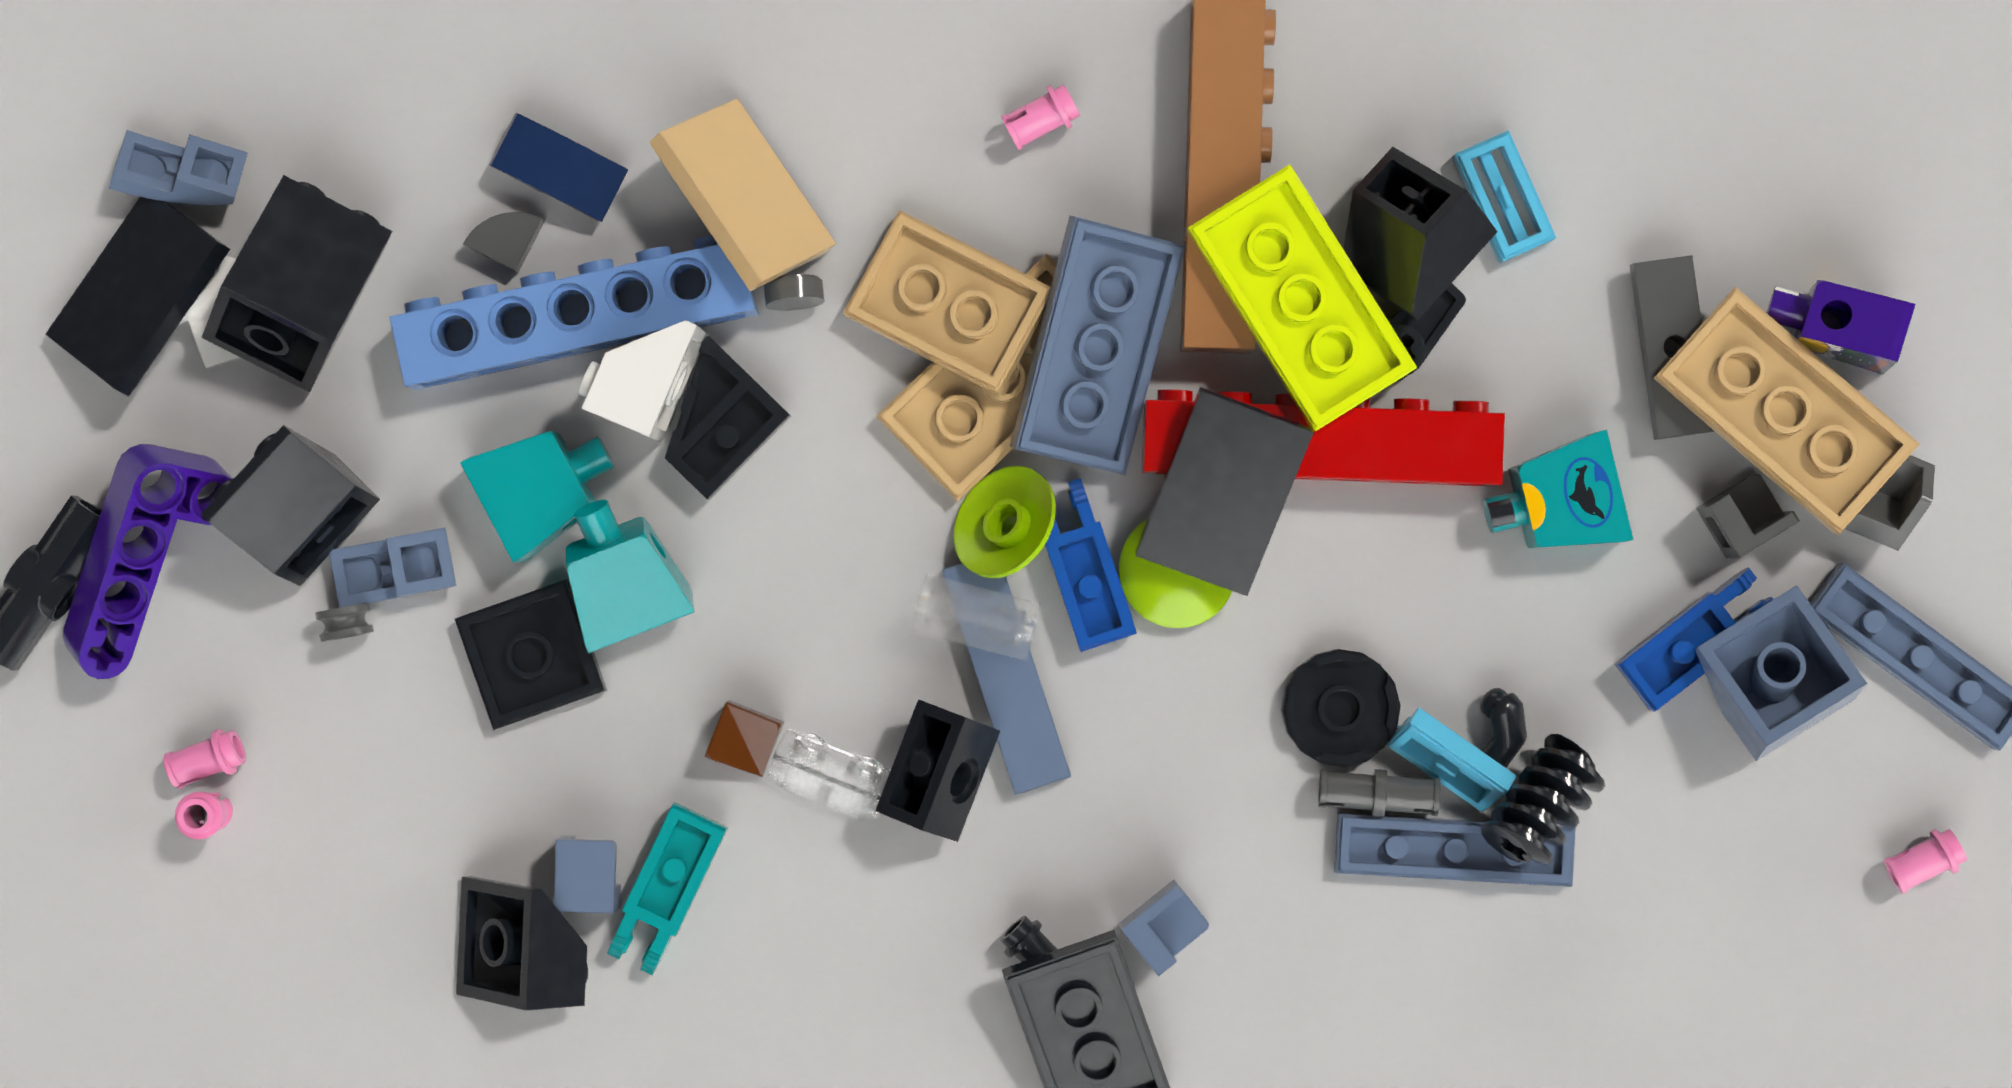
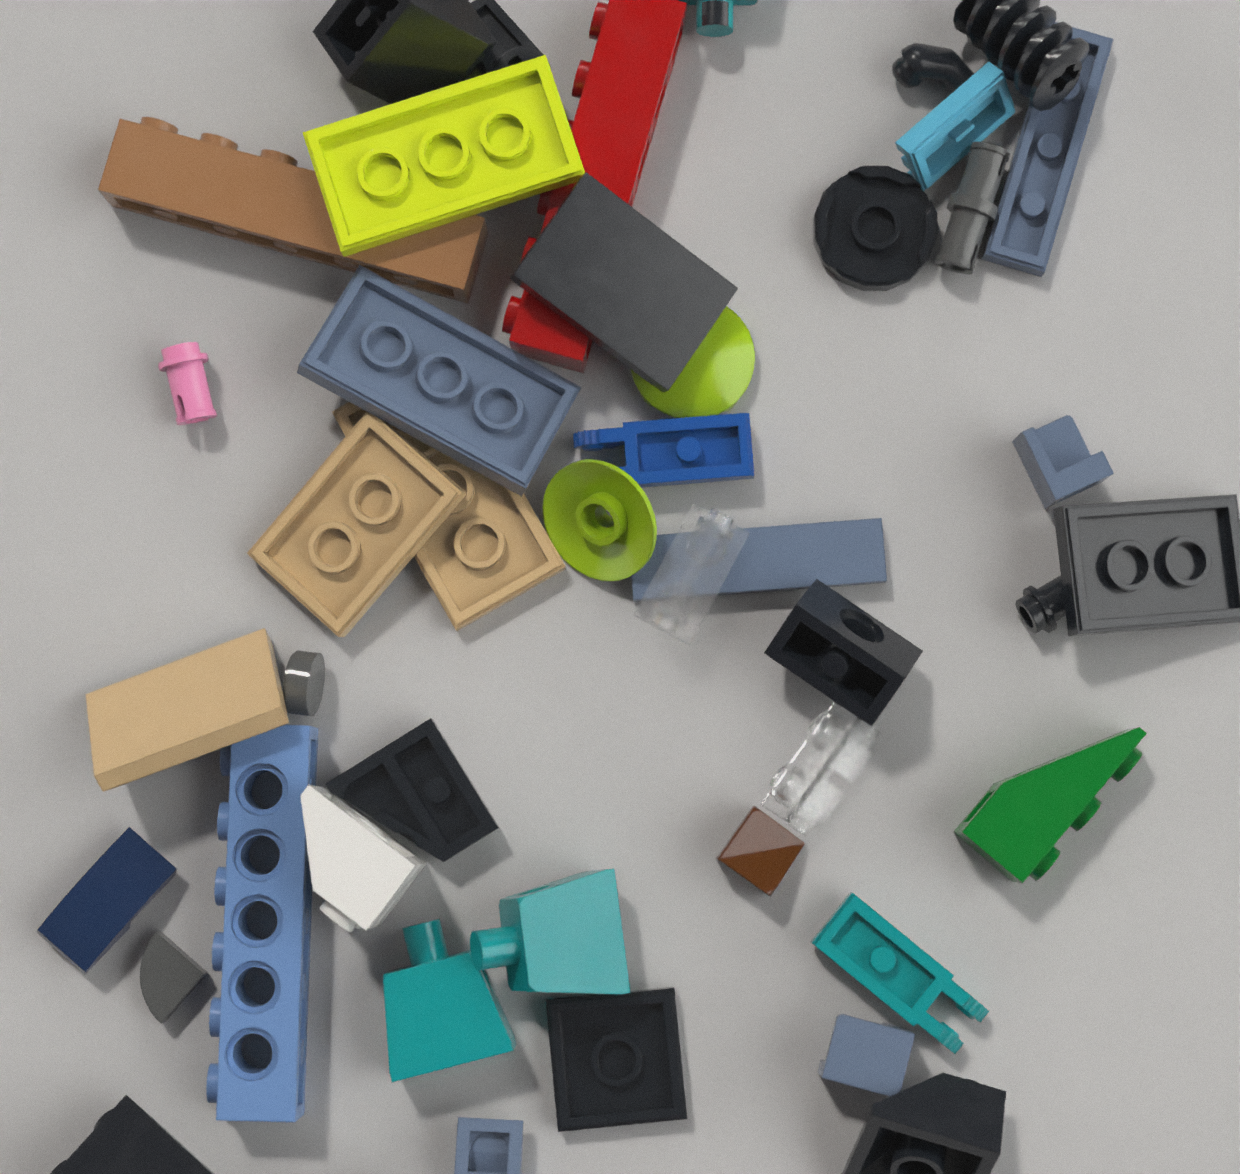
camera: 75 degrees left, 5 degrees down
none -> green slope [953,727,1147,883]

